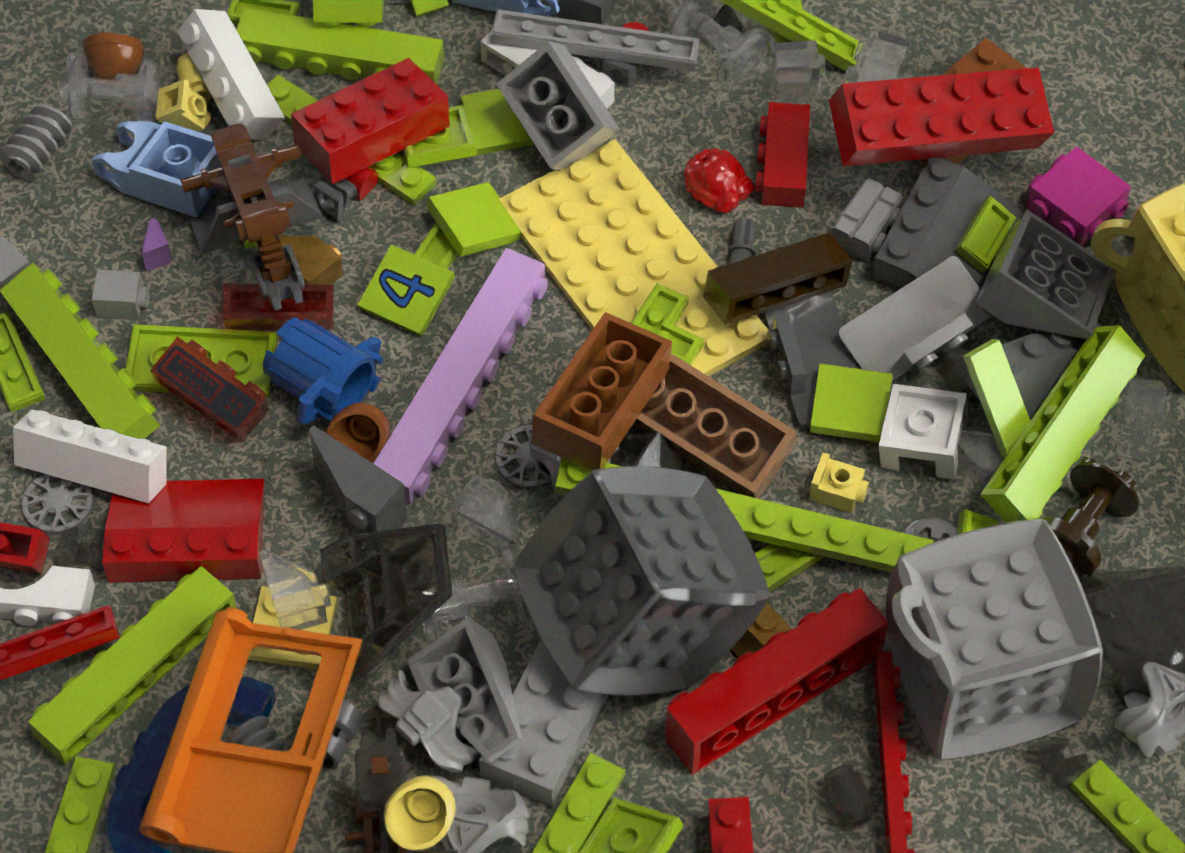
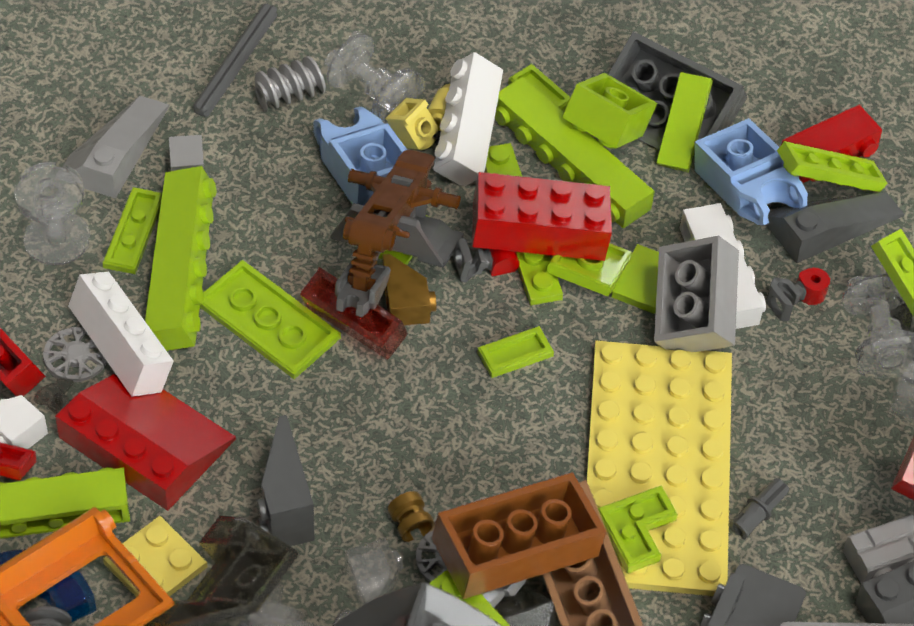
camera: 35 degrees right, 5 degrees down
dark orange hat [82,32,145,85] -> none
light grey brick [92,270,149,320] -> none
medium lavender slope [142,218,172,272] -> none
brick [150,336,270,443] -> none
clear slope [258,550,332,630] -> none
blue container [263,317,384,424] -> none
dark orange hat [326,402,390,463] -> none
lime tile [357,244,456,337] -> none
lavender brick [373,248,548,505] -> none
lime tile [426,182,522,257] -> none
light grey tile [491,9,700,72] -> none
red hair [684,148,756,214] -> none
dark brown brick [703,232,853,325] -> none
red brick [755,102,811,208] -> none
none -> pearl gold wheel [388,491,435,542]

